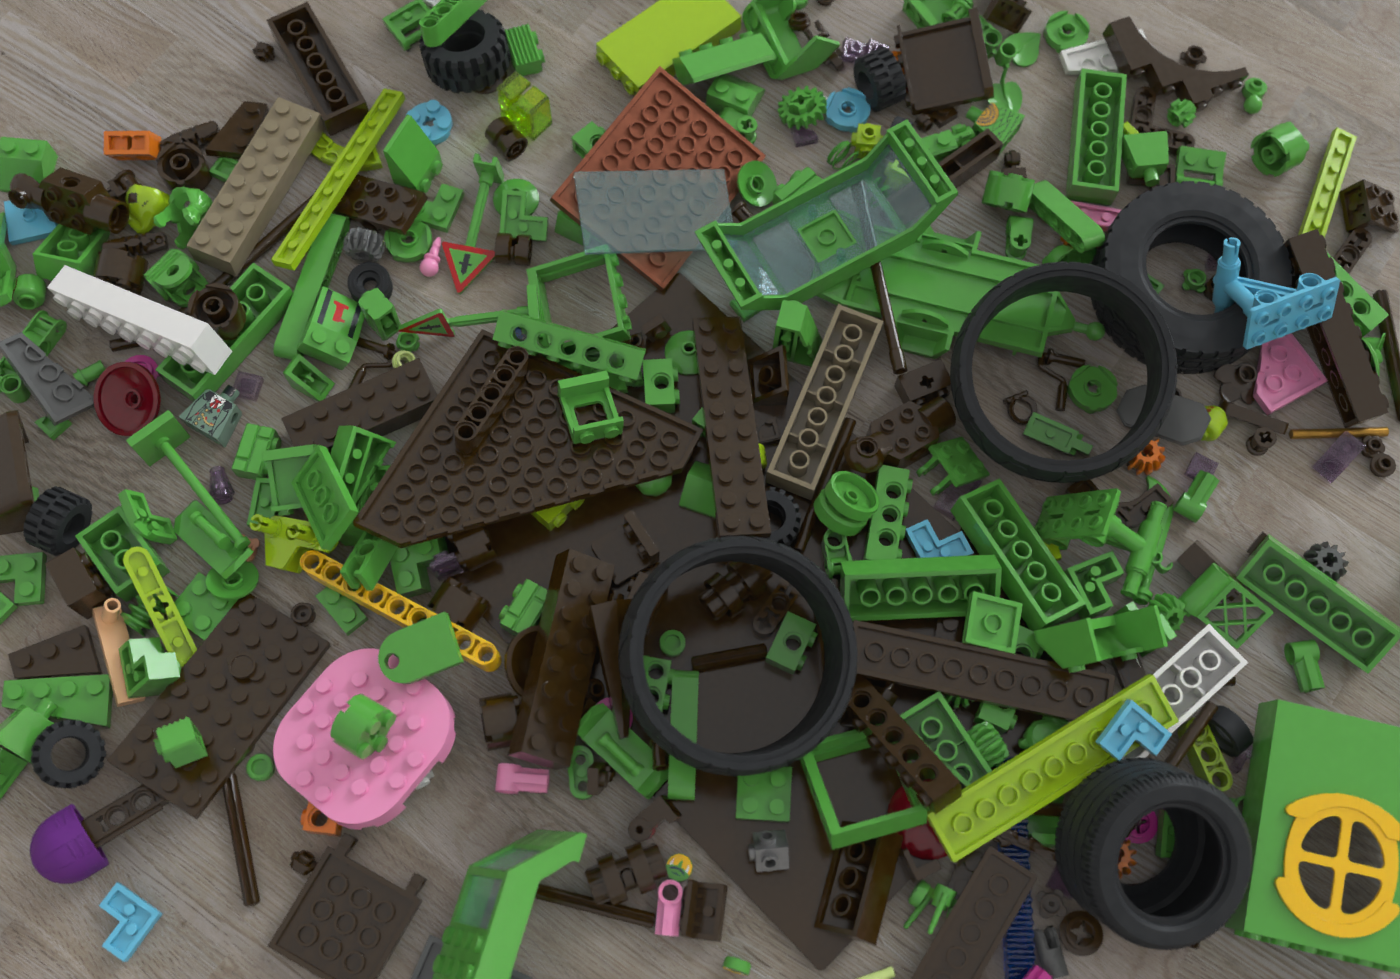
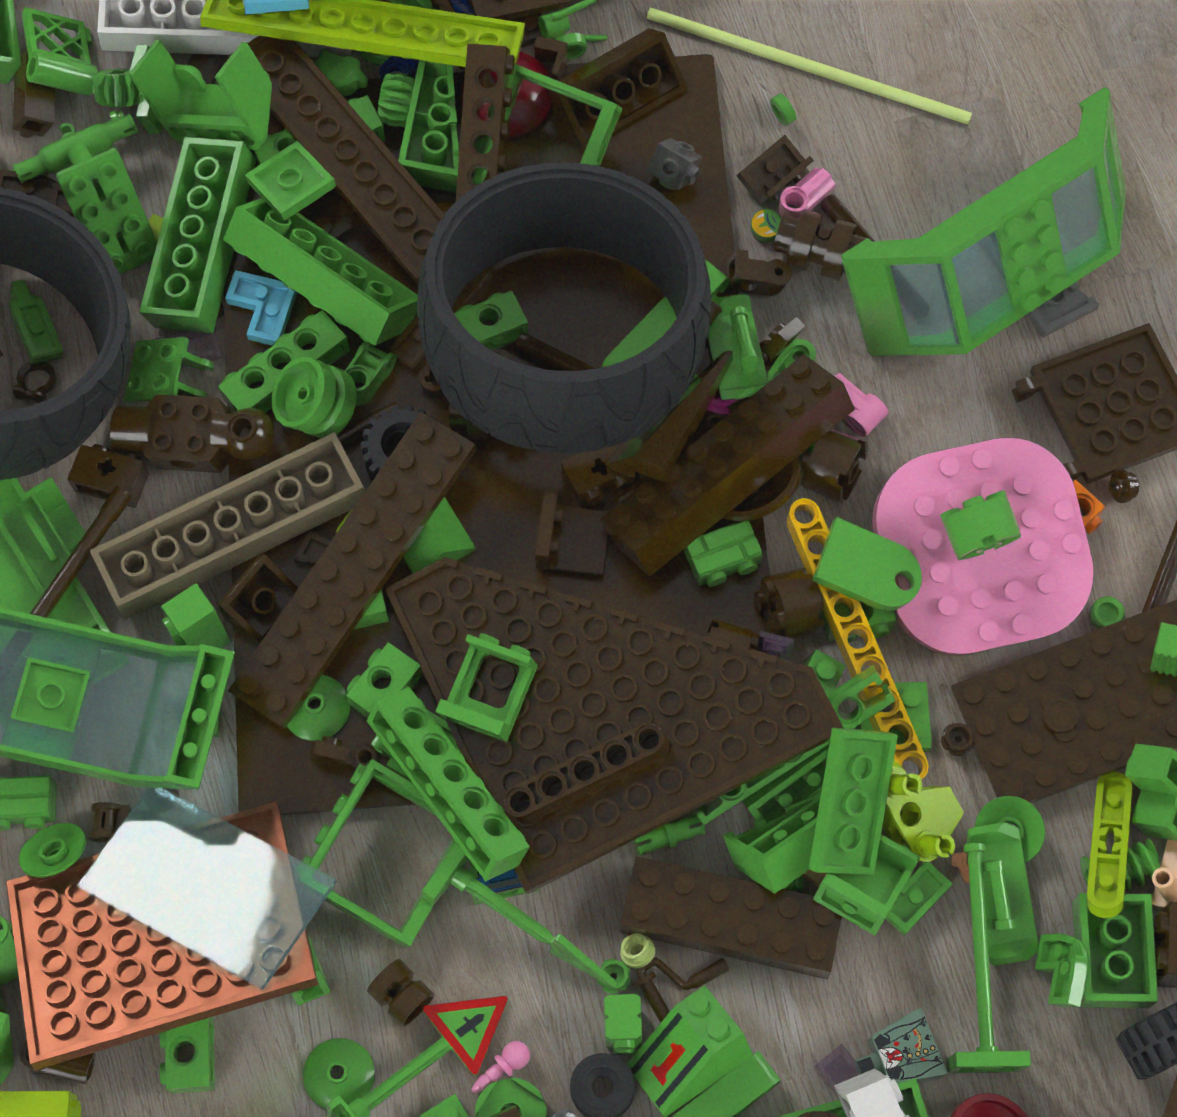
camera: 135 degrees left, 0 degrees up
bright green plate [174,572,238,641] -> none
cone [209,466,235,505] -> none
bright green brick [231,423,282,481] -> none
bright green slope [283,353,335,402] -> none
bright green plate [500,190,549,242] -> none
bright green brick [1064,550,1124,620] -> none

